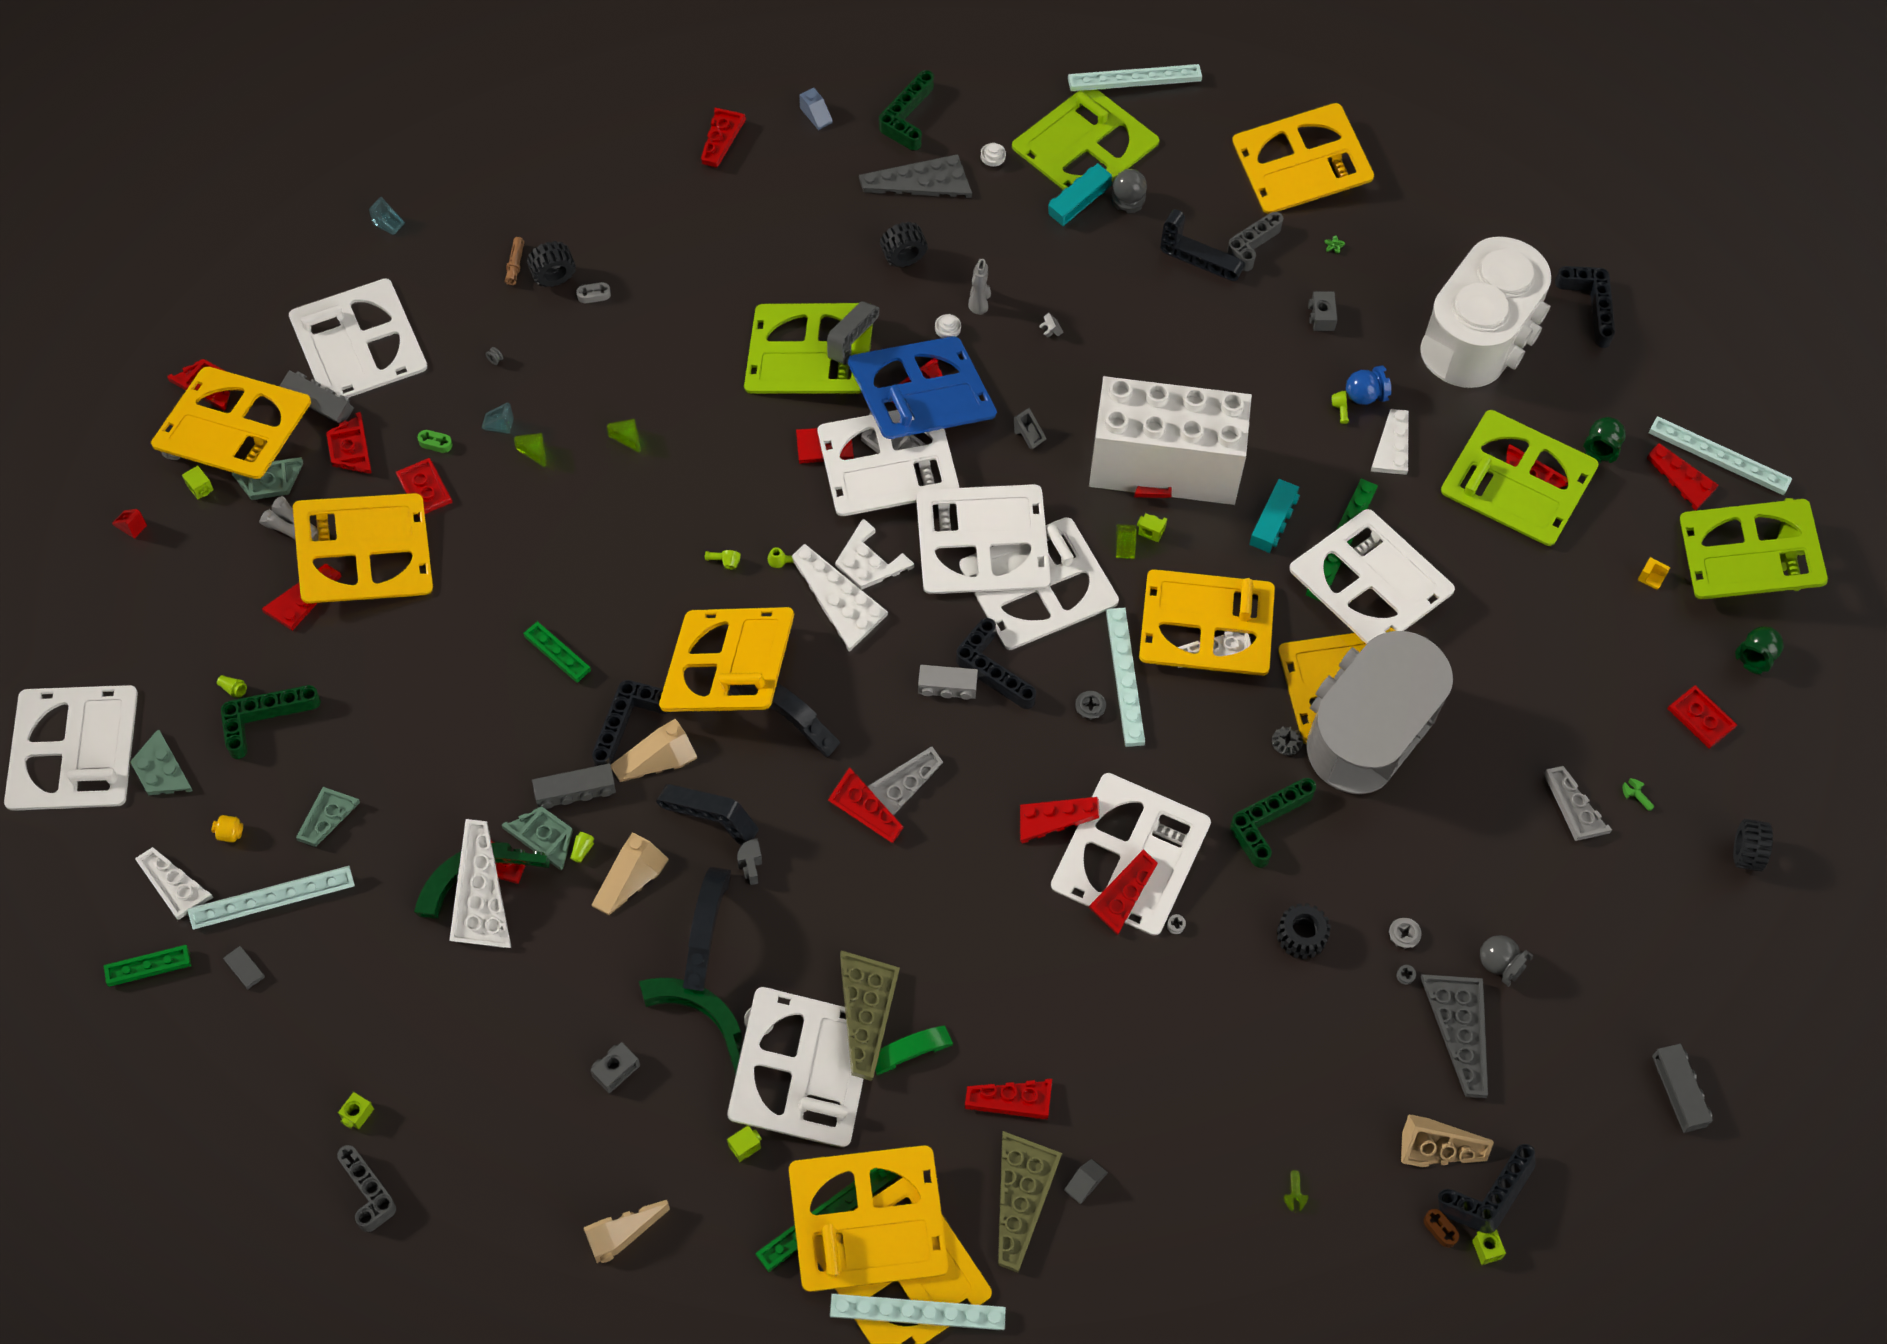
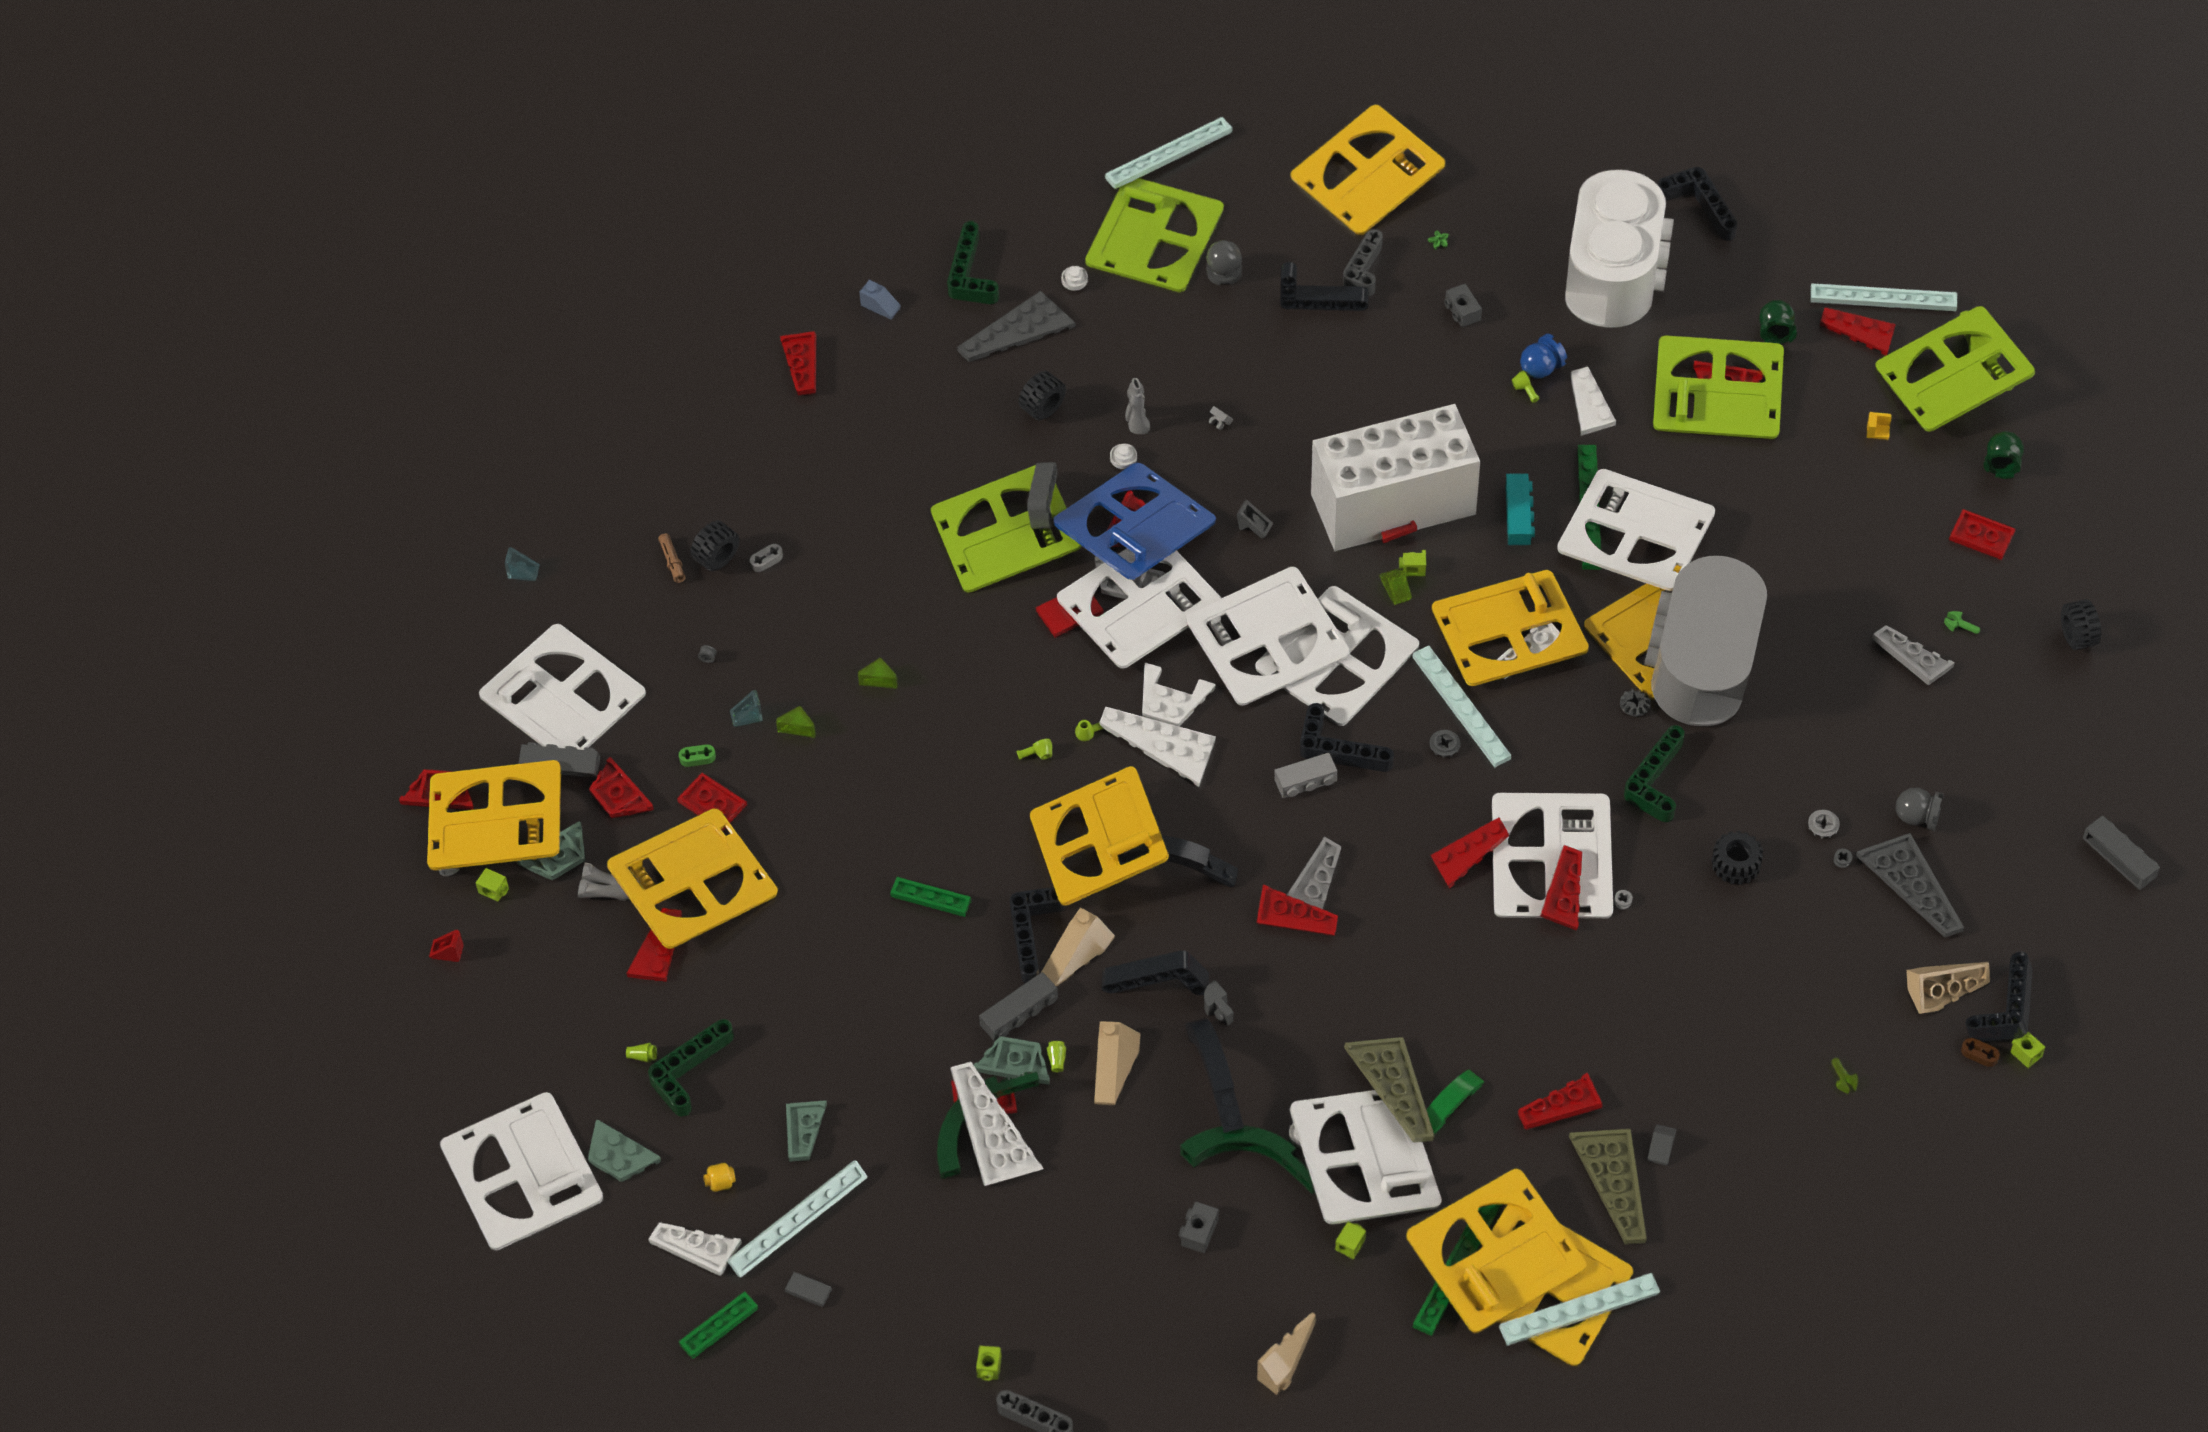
camera: 20 degrees left, 5 degrees down
teal brick [1048,163,1112,226] -> none

